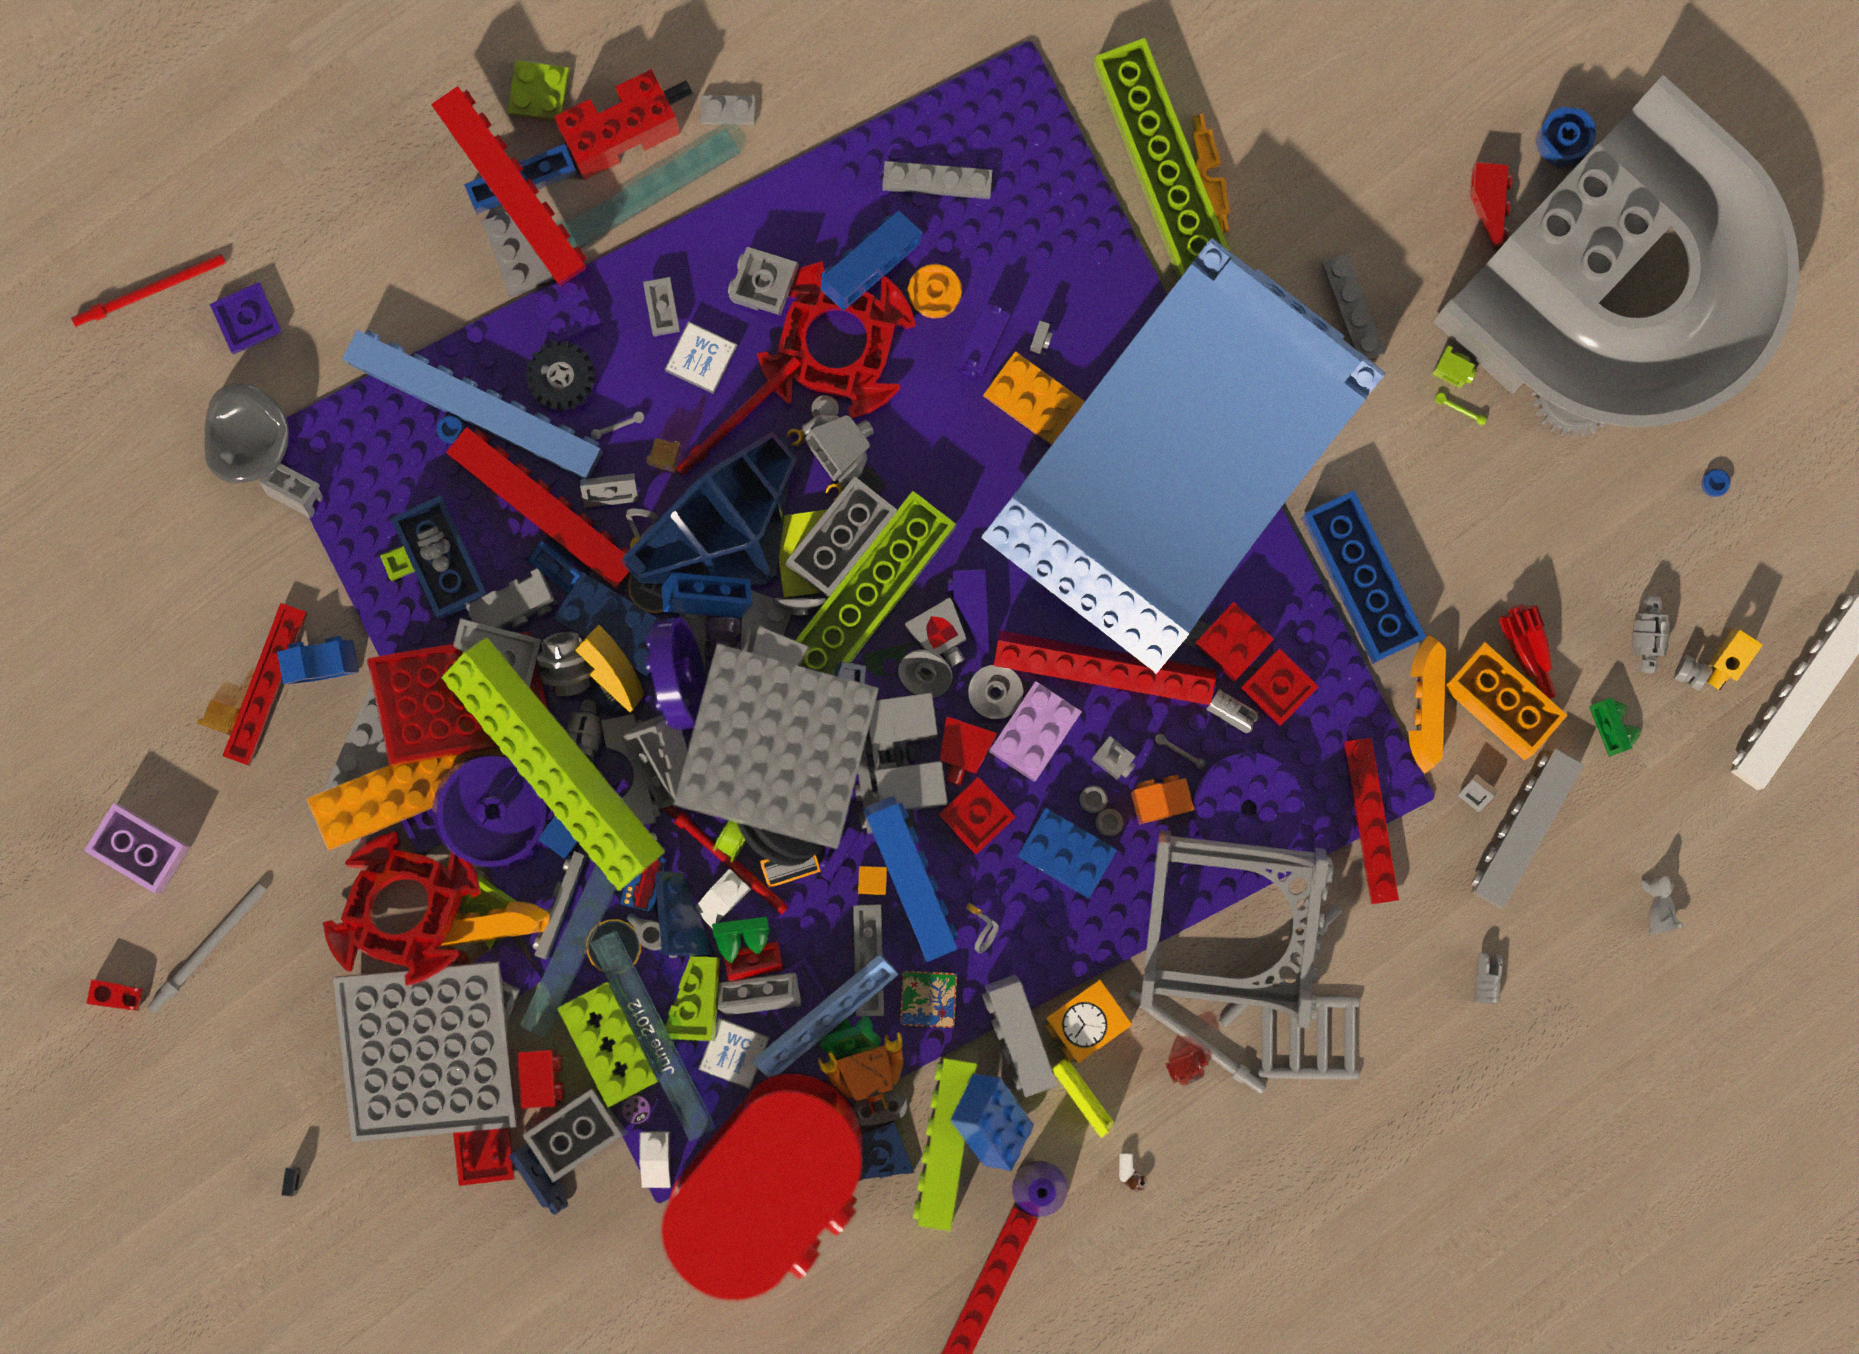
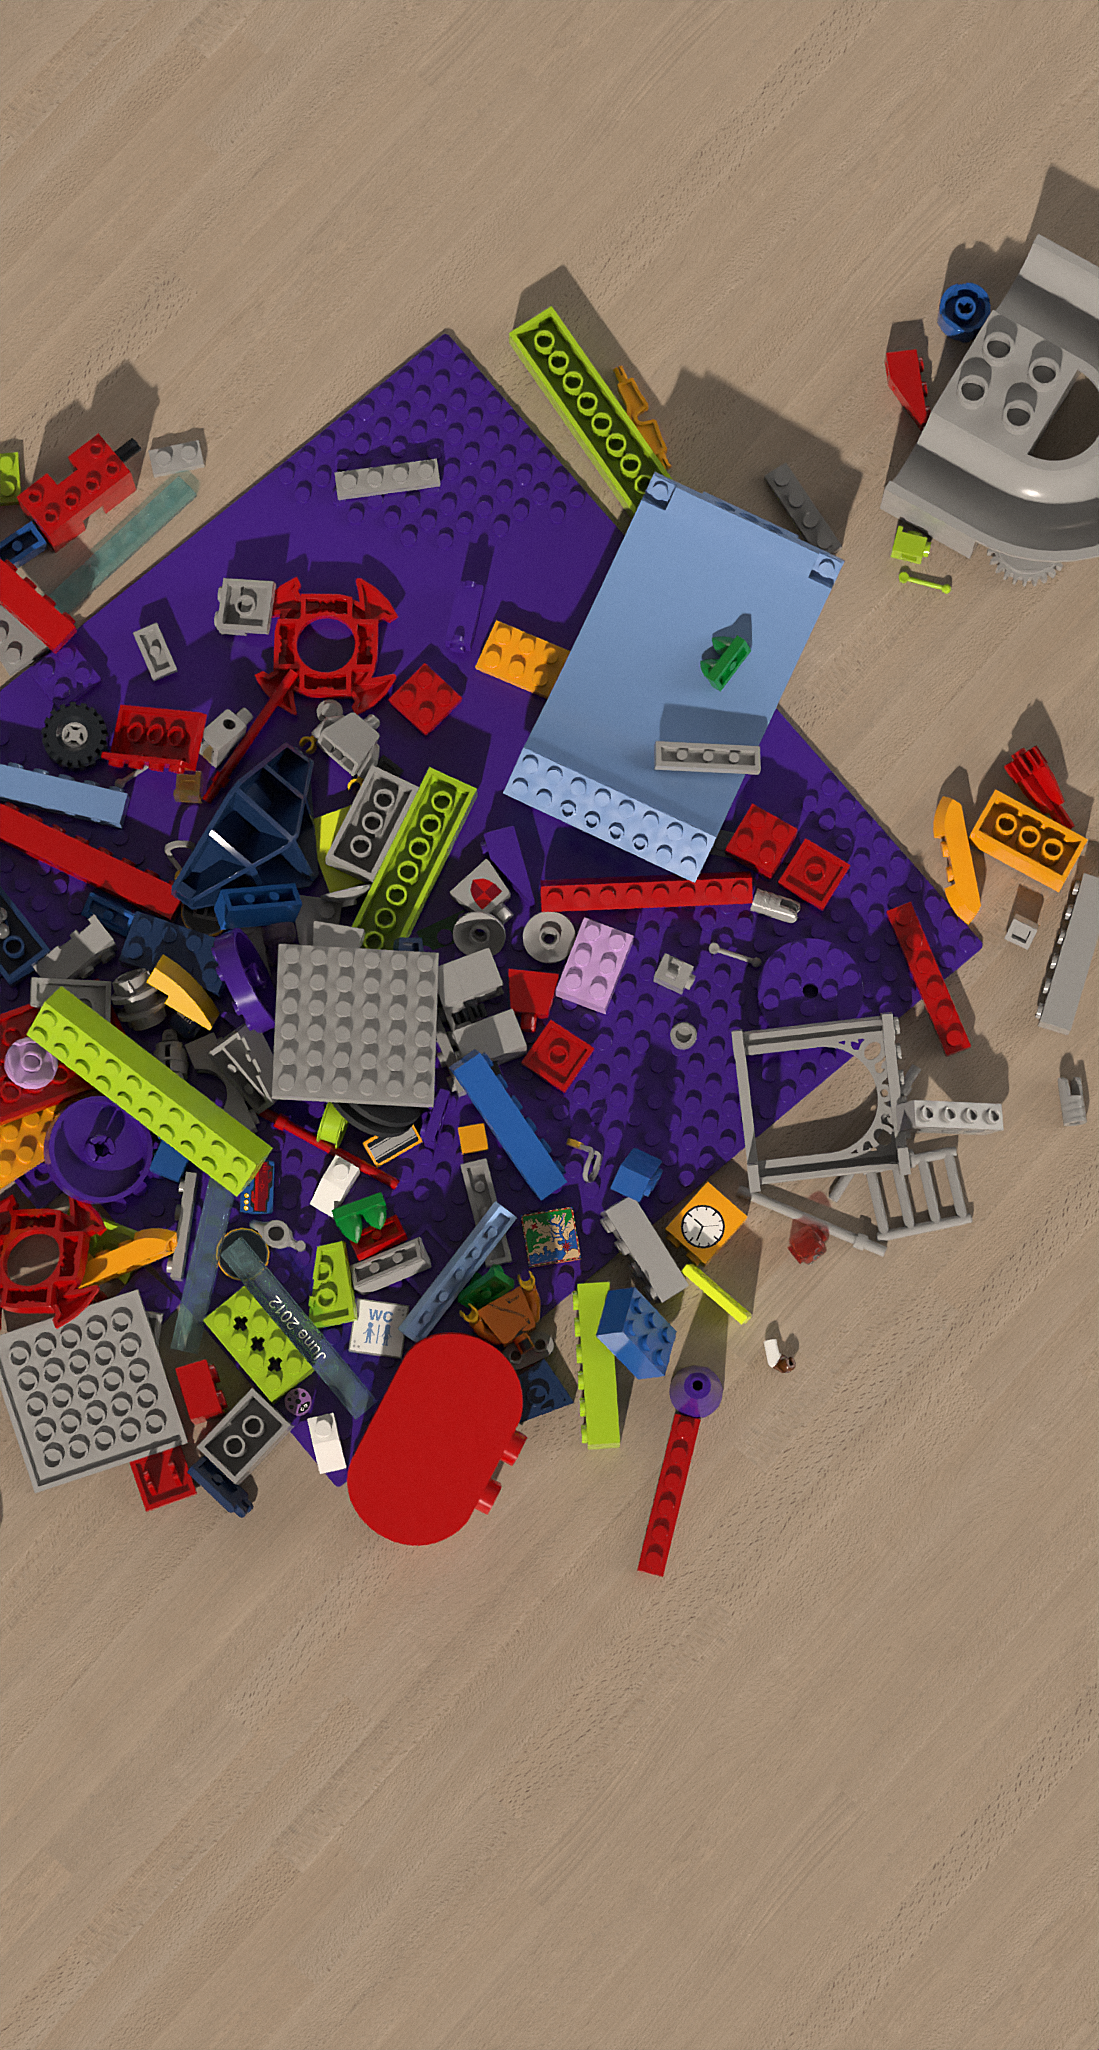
camera: 10 degrees left, 5 degrees down
light grey plate [580,473,638,508] -> none
dark blue wing [655,871,713,957] -> none
white tile [665,321,738,394] -> none
blue brick [821,211,922,311] -> none
light orange tile [908,264,962,319] -> none
blue brick [1017,808,1117,898] -> none
light grey plate [1030,321,1053,354] -> none
light grey tile [1080,785,1107,813] -> none
orange brick [1131,775,1194,825] -> none
blue brick [1302,490,1426,664] -> none
none -> lavender tile [4,1037,58,1089]
none -> red bracket [101,705,207,774]
none -> light grey torso [199,707,253,768]
none -> red plate [388,663,462,736]
none -> blue brick [610,1148,663,1202]
none -> light grey plate [654,741,761,775]
none -> green tile [700,635,751,692]
none -> light grey brick [896,1100,1004,1135]

